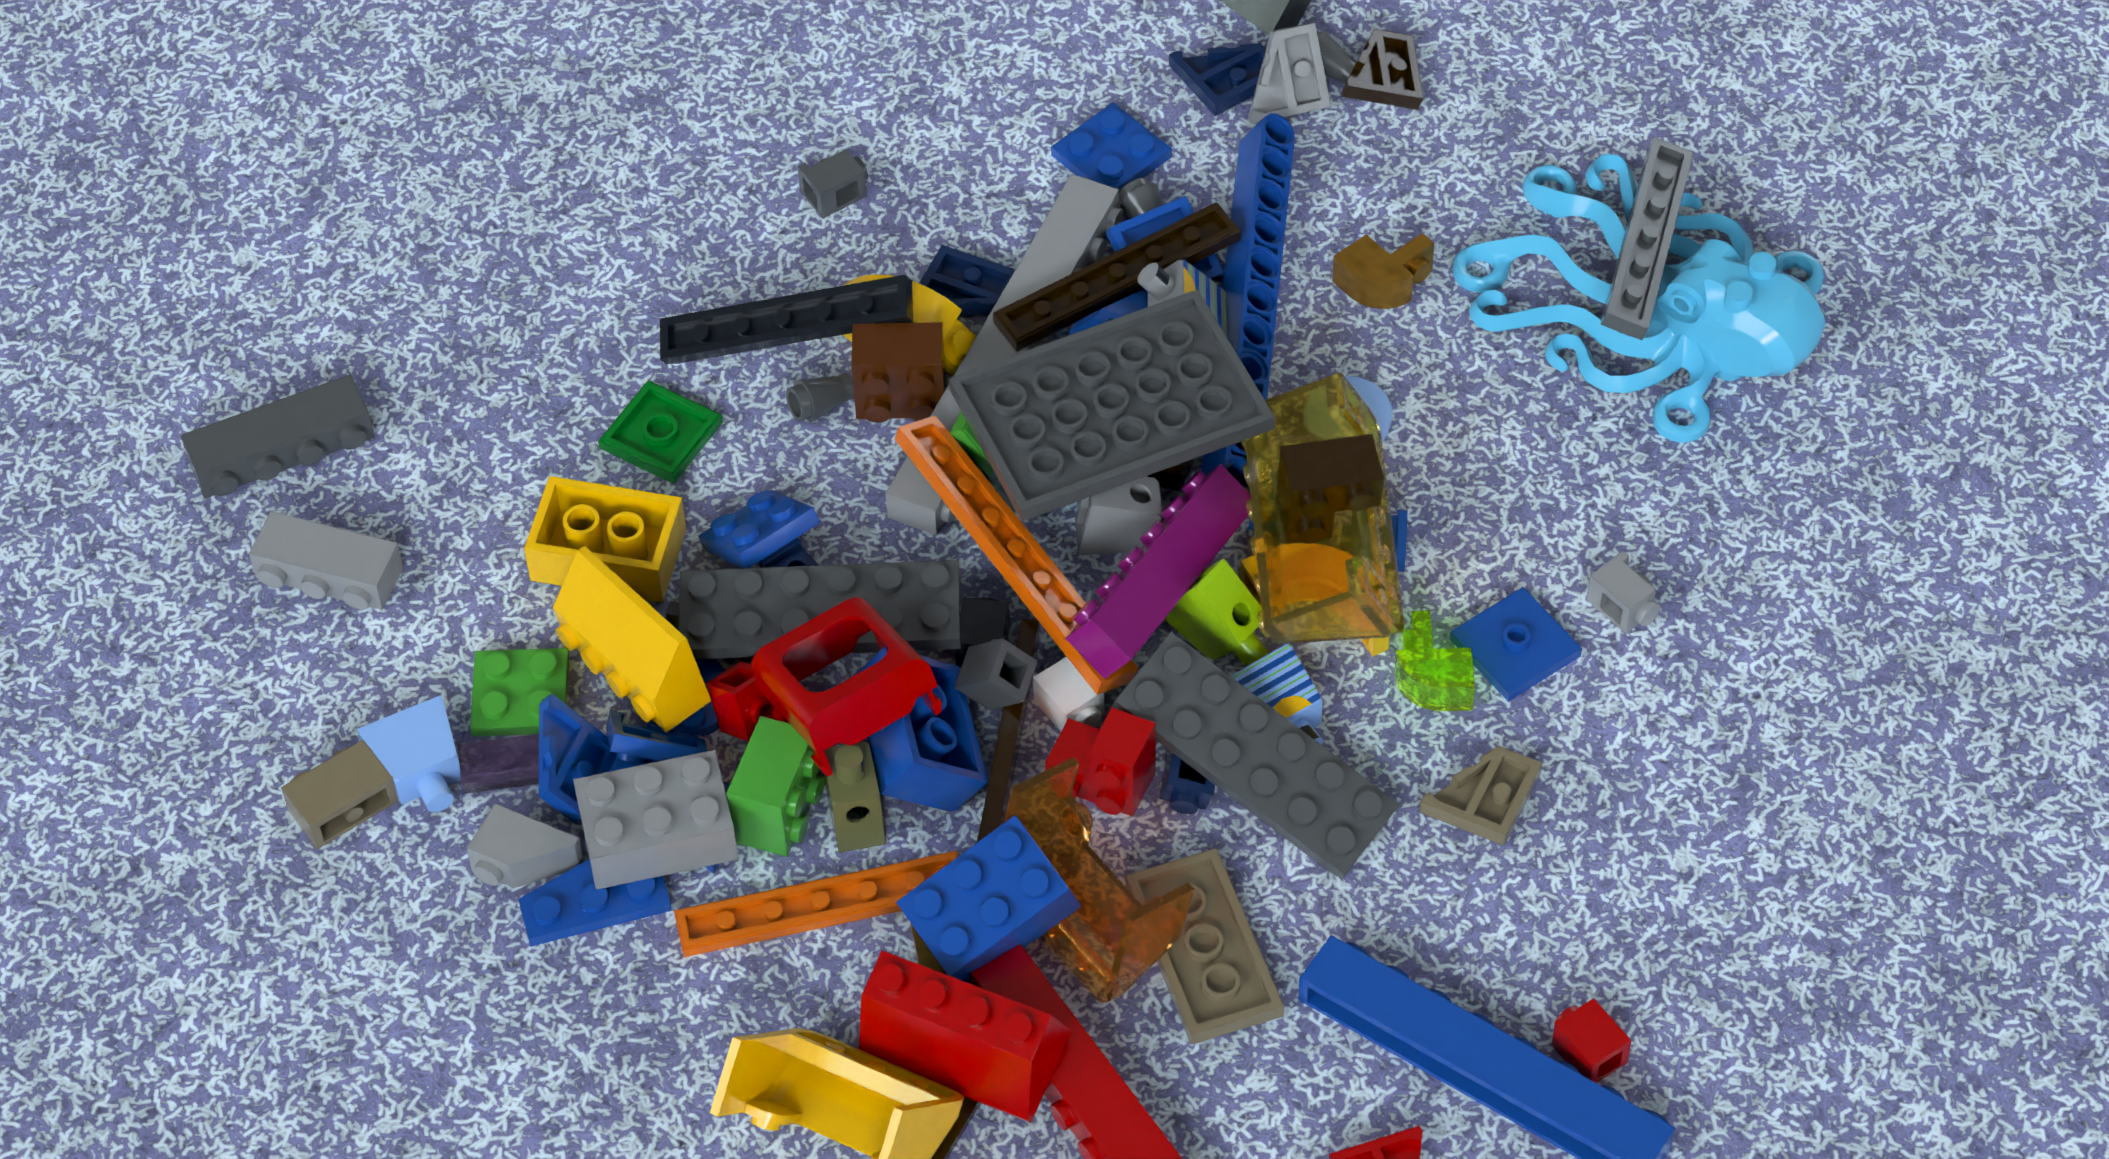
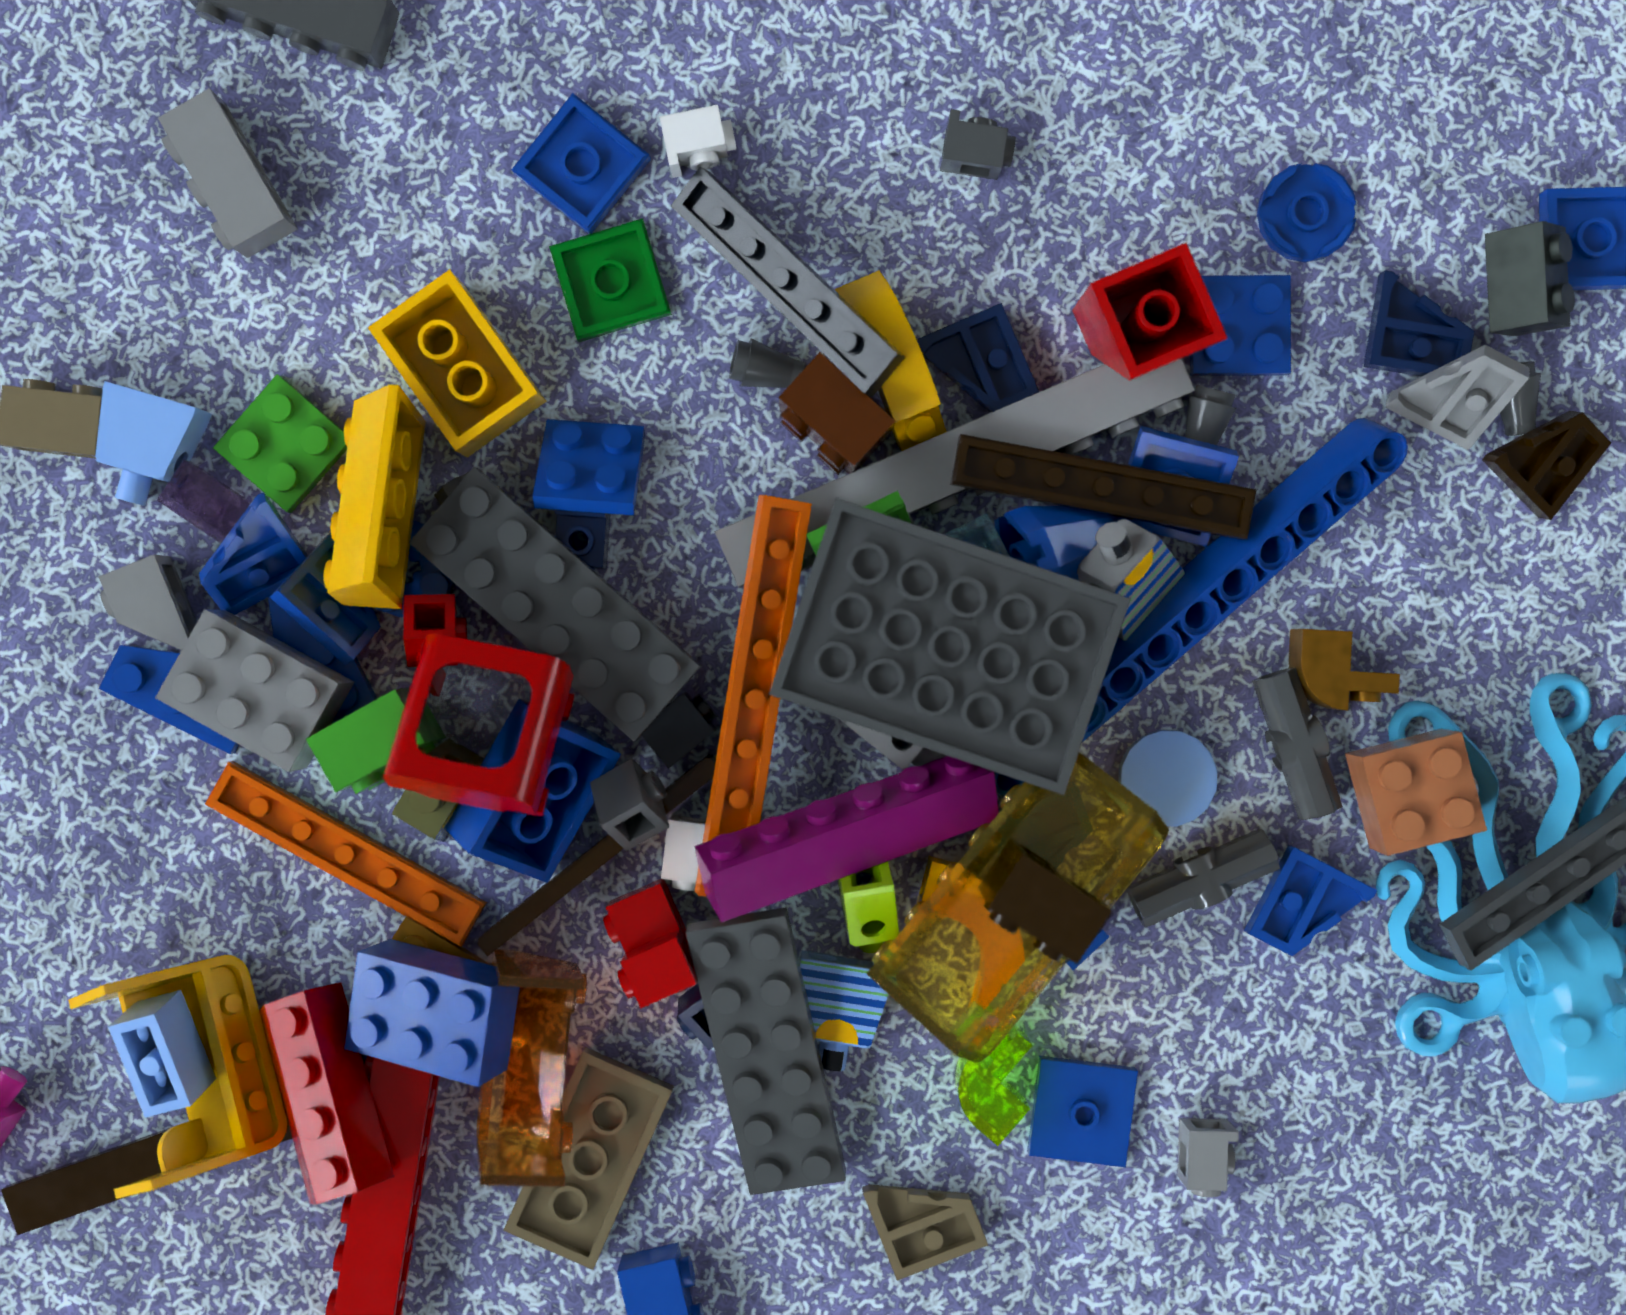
camera: 45 degrees right, 35 degrees up
none -> light blue brick [108,990,216,1118]
none -> blue plate [511,93,651,234]
none -> white brick [659,105,737,178]
none -> red slope [1072,242,1228,381]
none -> dark grey piece [1126,829,1280,927]
none -> blue wing [1244,845,1377,956]
none -> dark grey piece [1252,667,1343,820]
none -> blue tile [1257,163,1356,263]
none -> nougat brick [1345,729,1487,856]

